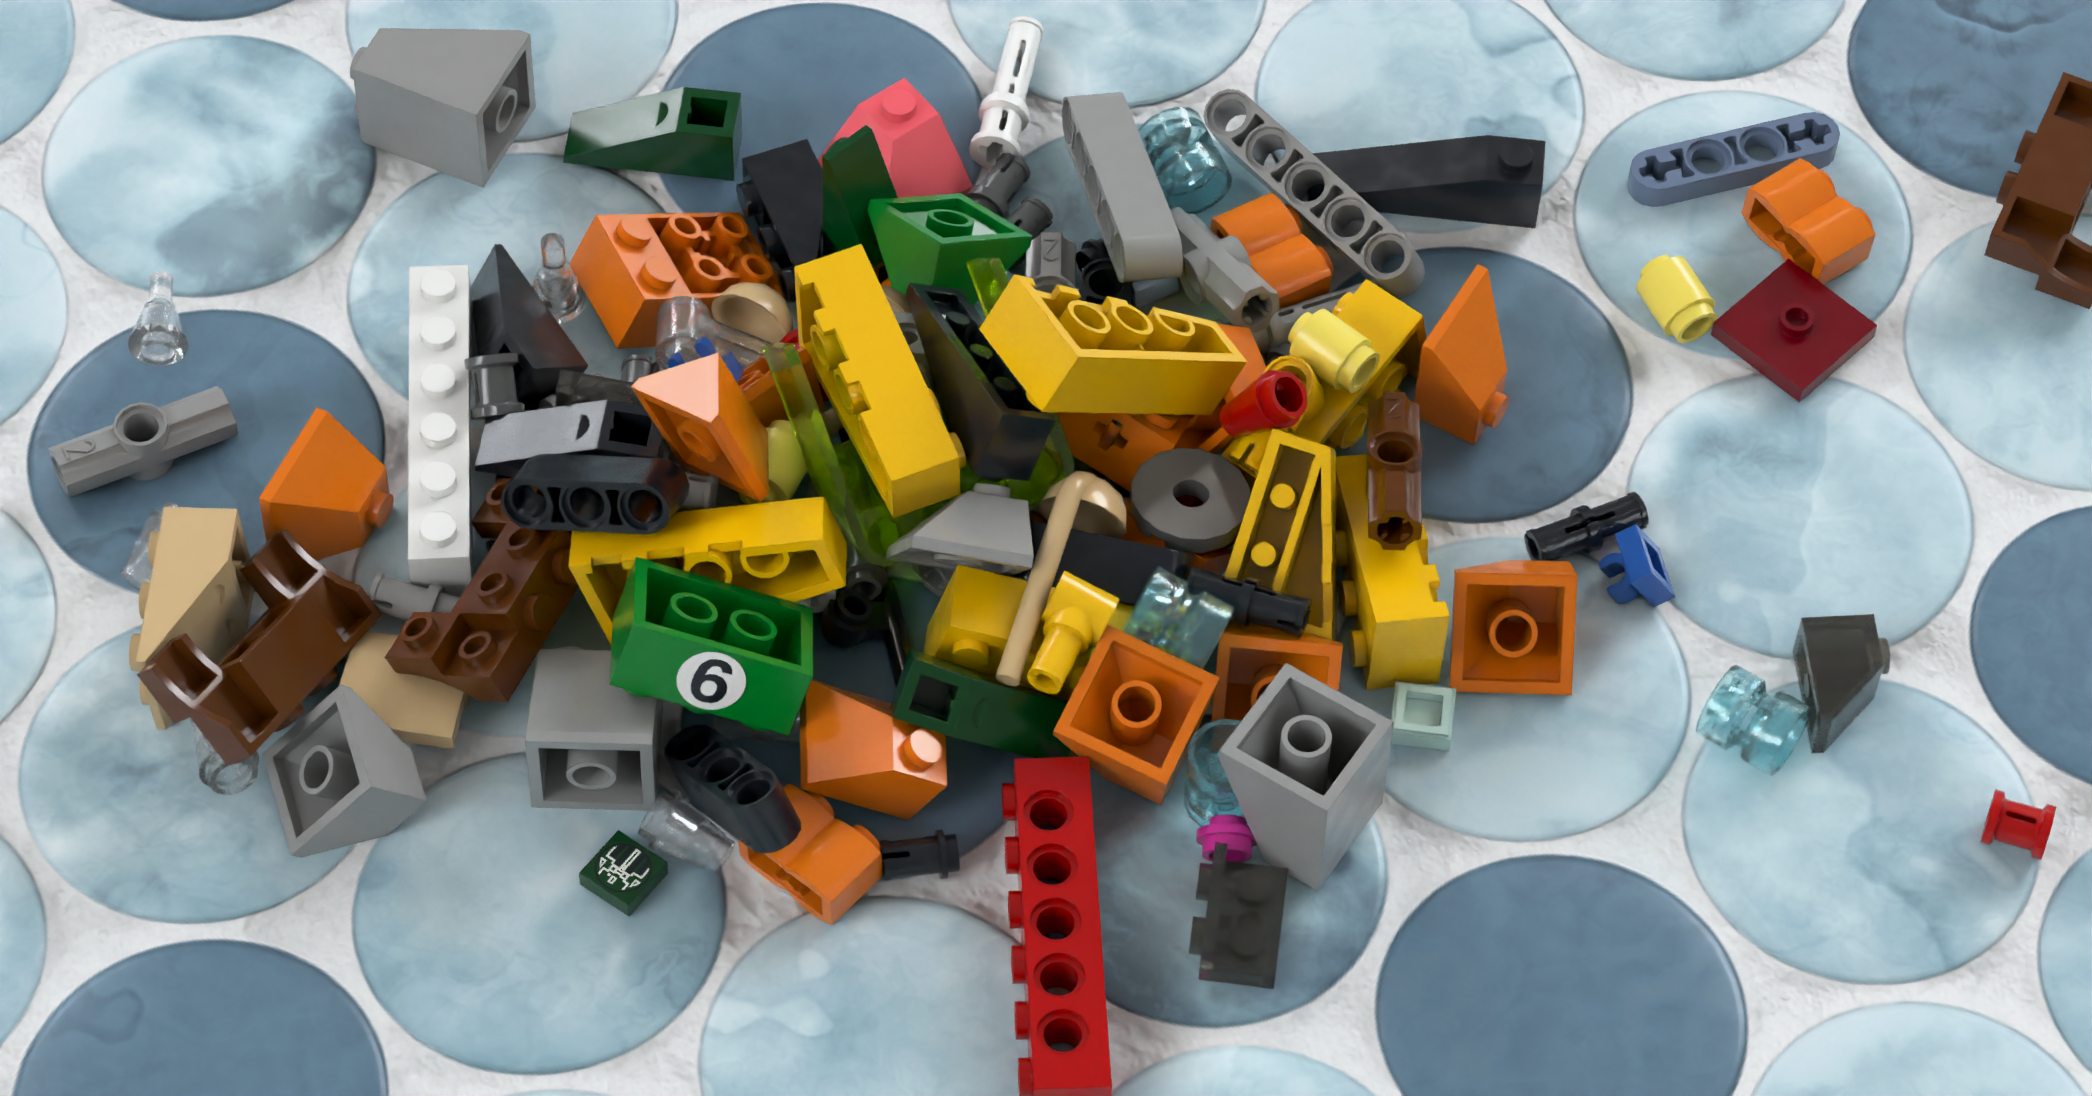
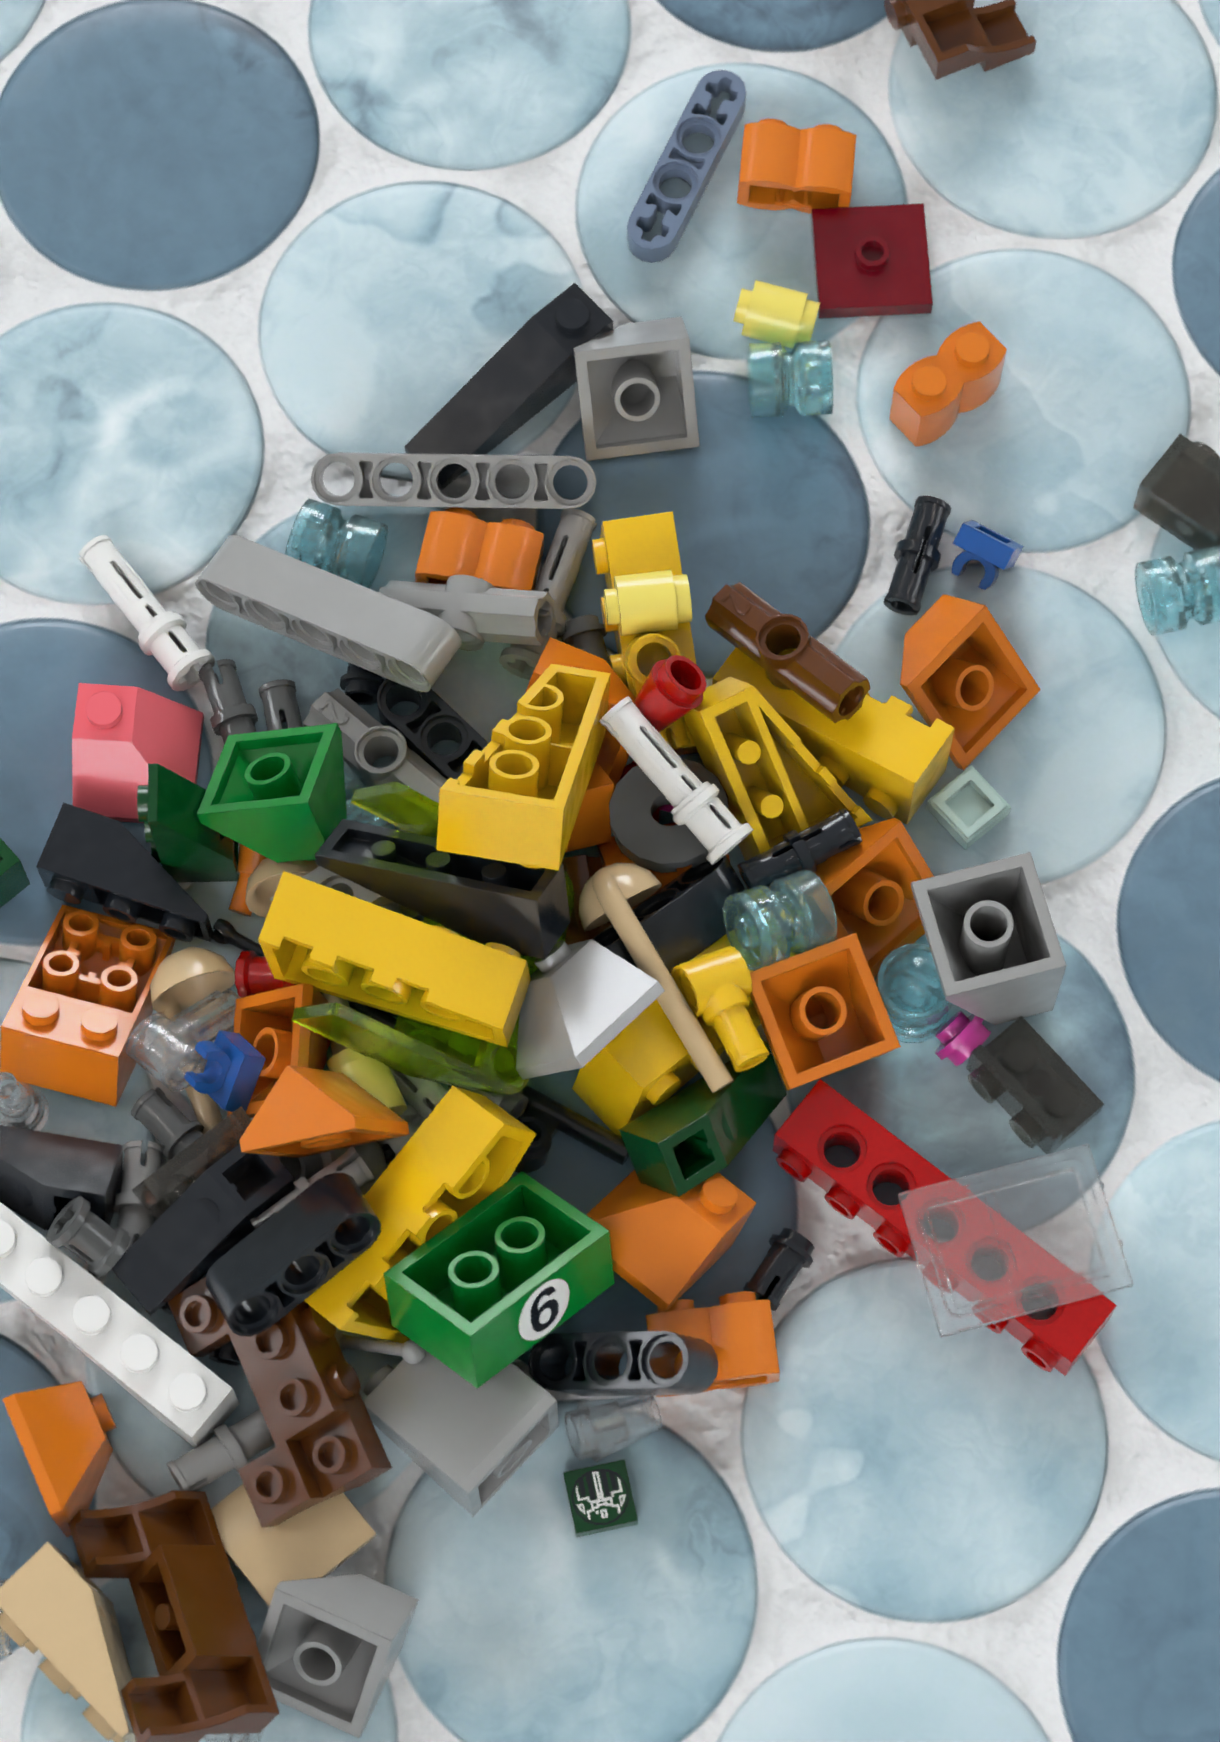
camera: 45 degrees left, 15 degrees up
orange slope [1414,264,1509,445] -> none
none -> light grey hinge [335,1331,426,1364]
none -> light grey slope [573,317,700,461]
none -> white pin [599,696,754,865]
none -> clear light blue wheel [748,340,833,418]
none -> orange brick [889,321,1007,447]
none -> clear piece [898,1143,1134,1338]

